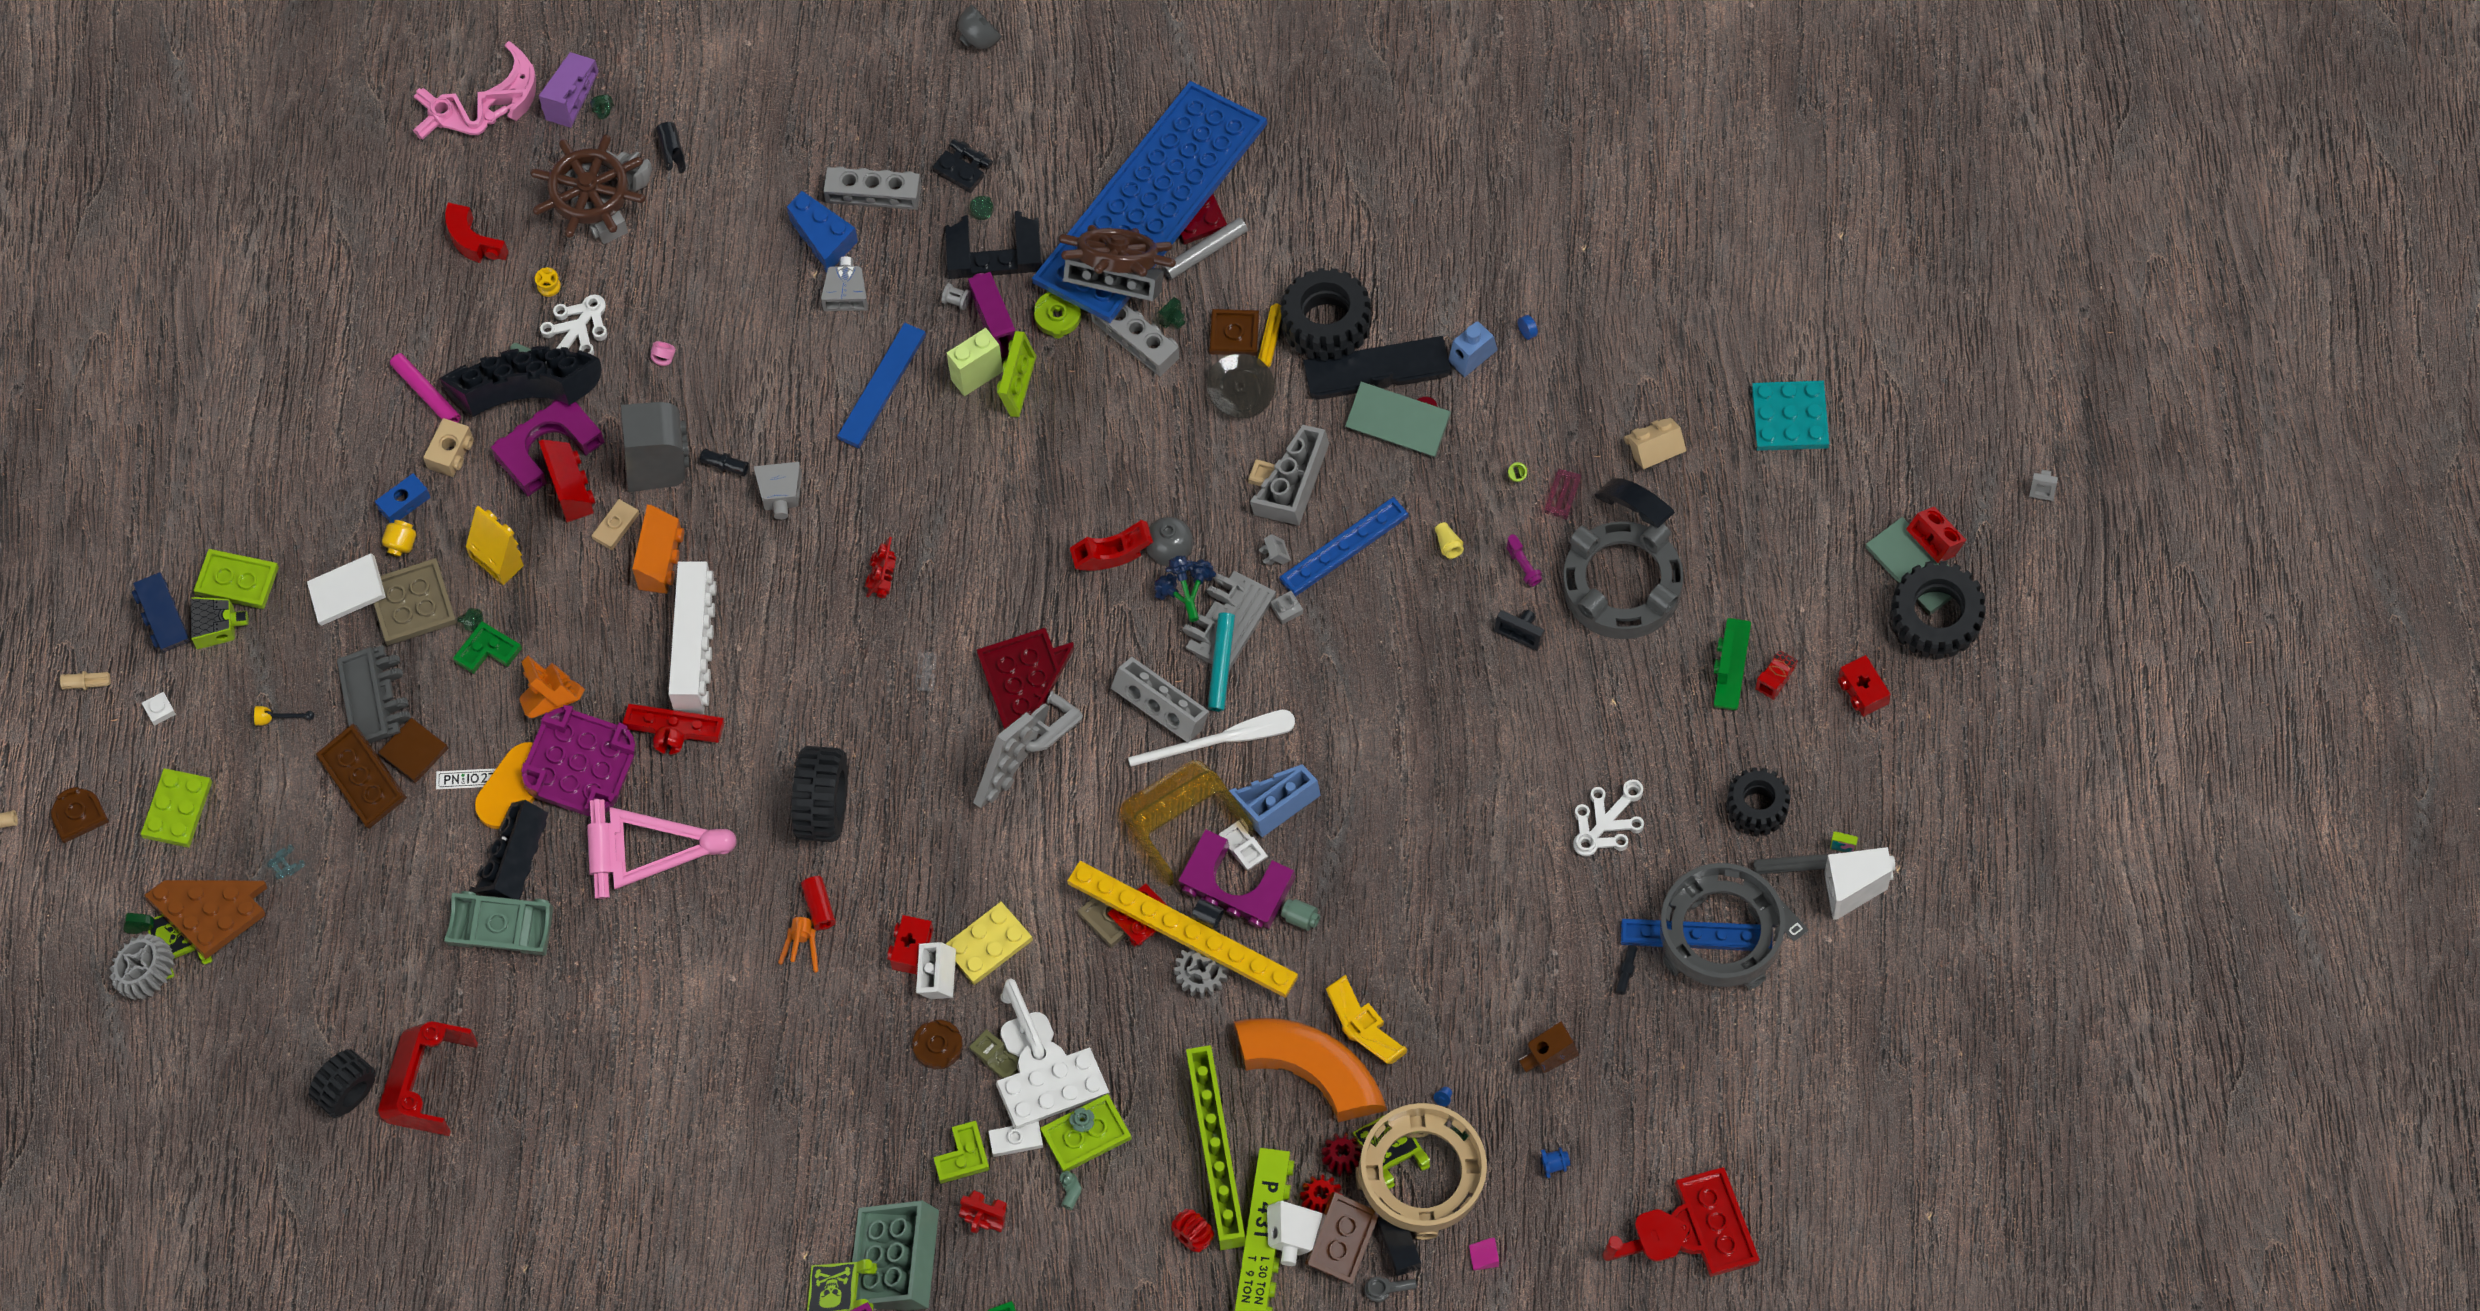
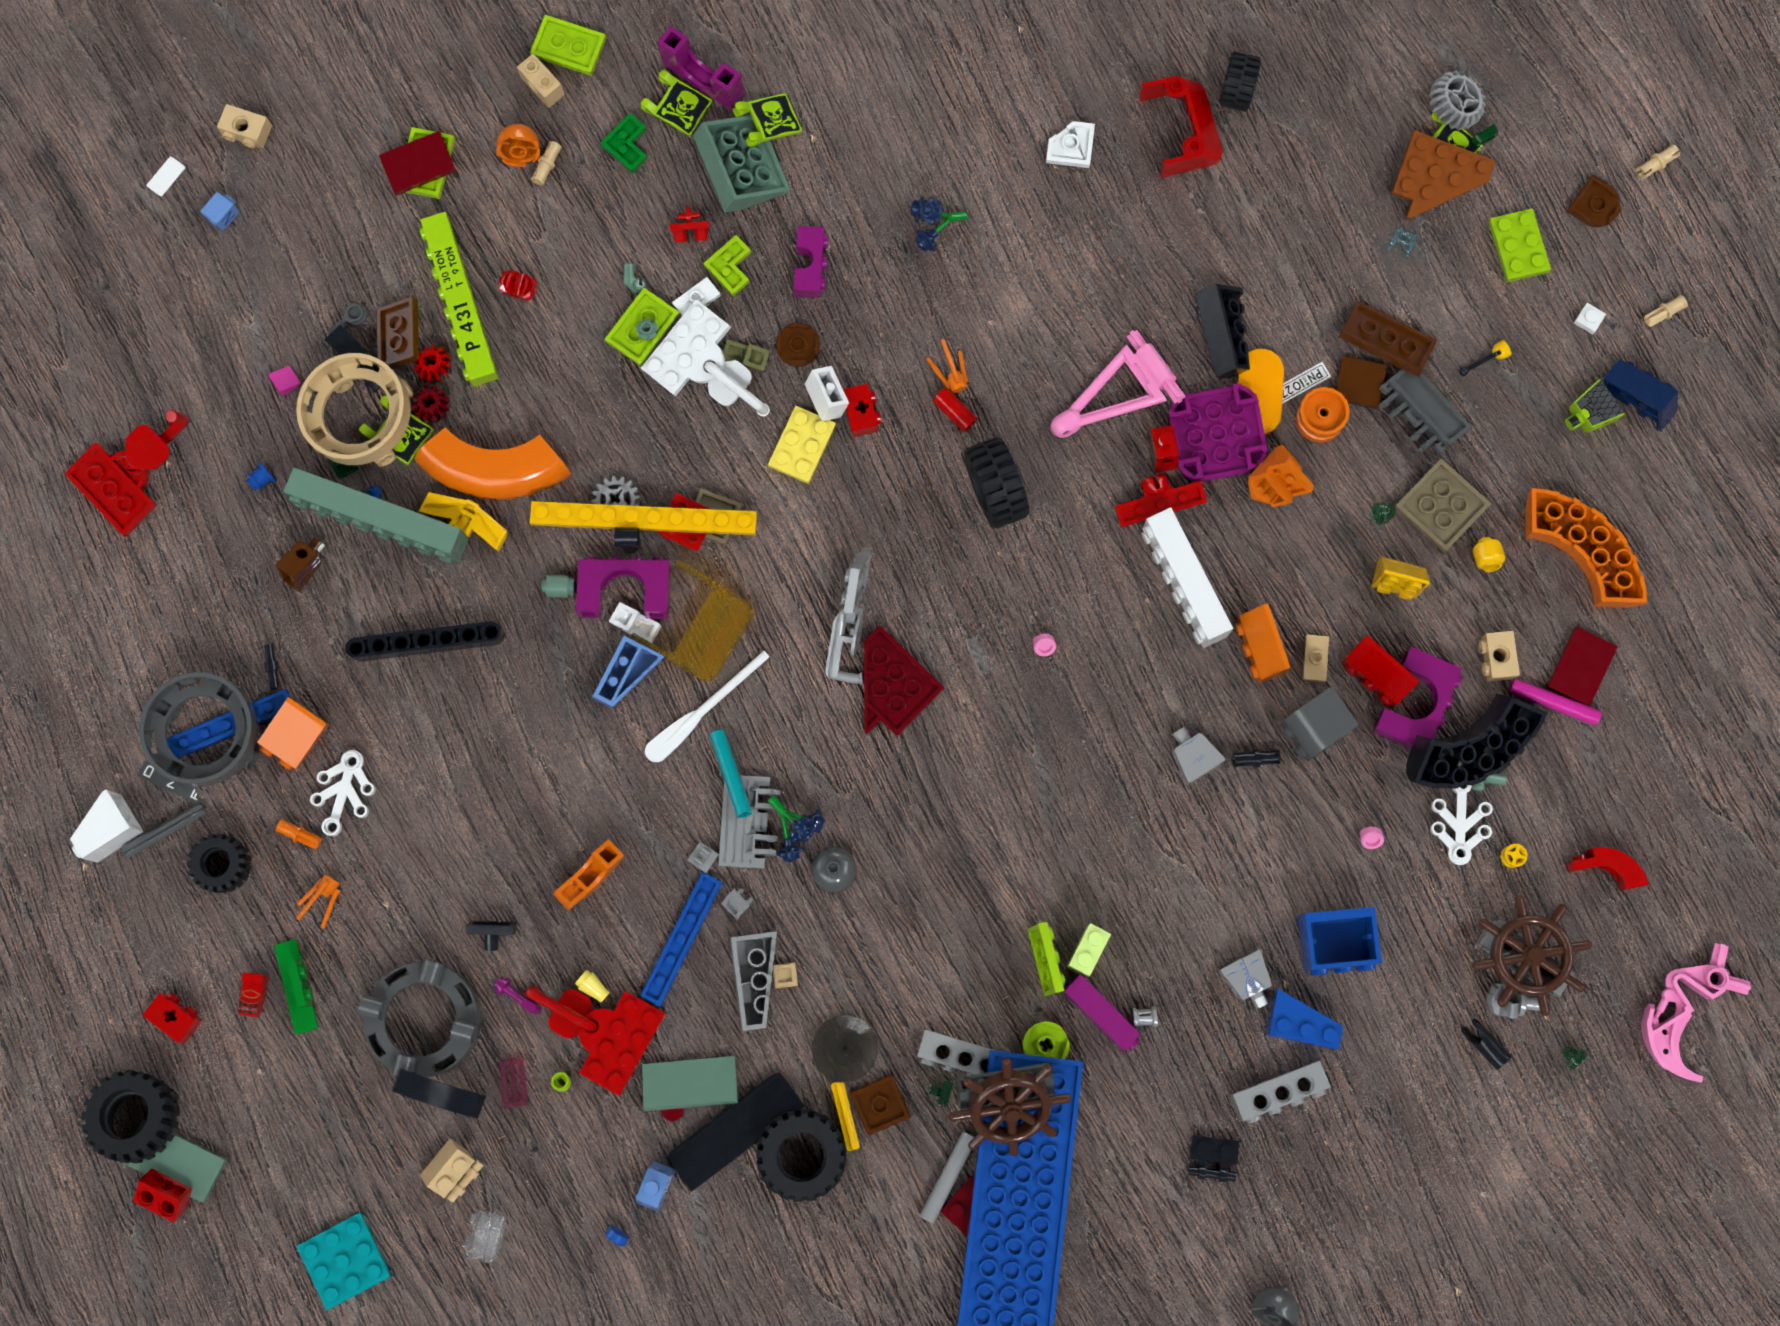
camera: 155 degrees right, 15 degrees up
lime plate [194,549,279,609] -> none
white tile [307,554,386,626] -> none
blue piece [375,473,431,523] -> none
sand green piece [444,891,554,956] -> none
green plate [453,621,522,674] -> none
medium lavender wedge [539,52,599,128] -> none
blue tile [837,323,926,449] -> none
red hinge [865,537,896,598] -> none
black wedge [945,211,1042,279] -> none
clear green tile [970,196,994,220] -> none
red arch [1070,520,1153,571] -> none
light grey brick [1111,657,1209,743] -> none
lime brick [1186,1045,1245,1251] -> none
white torso [1267,1201,1322,1266] -> none
tile [1830,831,1858,853] -> none
light grey tile [2029,469,2058,501] -> none
none -> orange slope [257,697,329,770]
none -> orange axle [275,819,322,849]
none -> sand green brick [283,467,469,564]
none -> orange plant [296,874,341,929]
none -> black beam [345,621,505,661]
none -> clear brick [463,1209,508,1264]
none -> red plate [525,986,666,1096]
none -> orange arch [553,839,625,911]
none -> magenta arch [794,226,829,298]
none -> dark blue plant [910,196,968,251]
none -> bright pink tile [1033,634,1056,656]
none -> white plate [1046,121,1095,168]
none -> red torso [1147,425,1179,473]
none -> orange wheel [1295,387,1350,443]
none -> blue container [1298,907,1382,976]
none -> orange brick [1525,488,1647,608]
none -> dark red tile [1546,626,1618,707]

